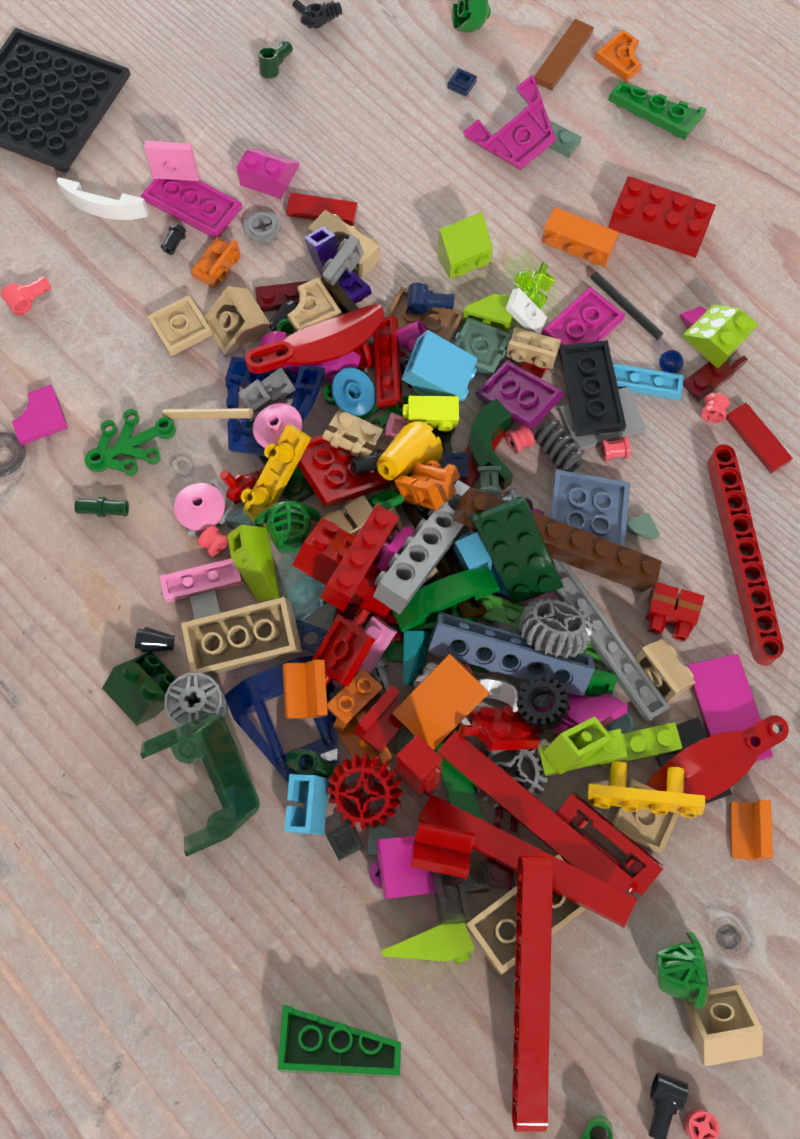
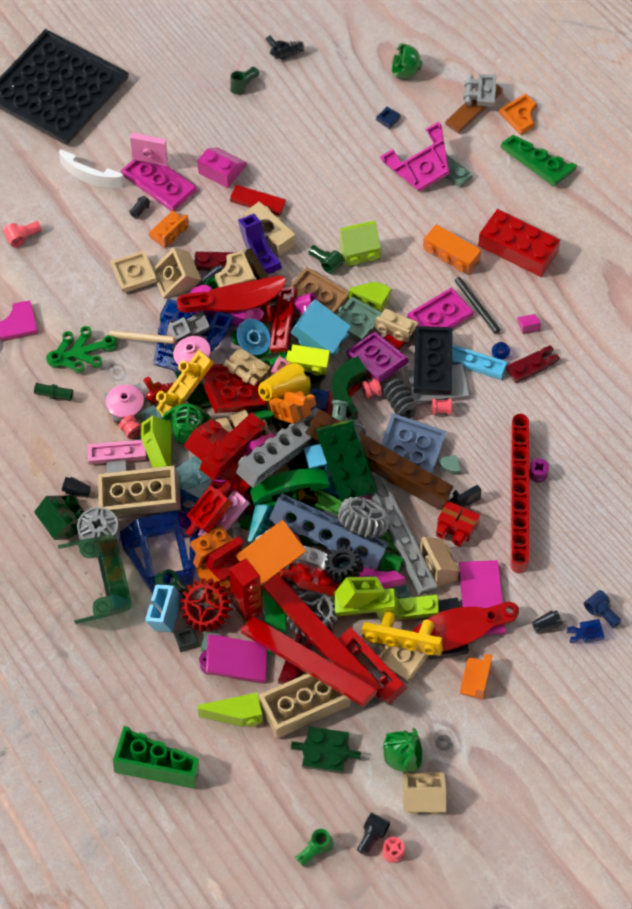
camera: 10 degrees right, 10 degrees down
light grey gear [244,210,281,244] -> none
orange panel [283,660,328,719] -> none
light grey plate [323,234,364,286] -> none
black pin [350,452,382,475] -> none
dark blue pin [407,282,455,315] -> none
red panel [410,822,475,879] -> none
clear smoke plate [430,861,492,925] -> none
white plate [505,288,547,334] -> none
red beam [512,856,553,1132] -> none
clear neon green hips [514,262,556,309] -> none
lime slope [682,304,759,368] -> none
coral wheel [701,393,730,423] -> none
red tile [726,402,793,474] -> none
none -> dark green plate [291,726,361,774]
none -> dark green pin [308,245,345,274]
none -> black slope [443,485,482,507]
none -> light grey plate [463,74,497,107]
none -> magenta wheel [529,459,549,483]

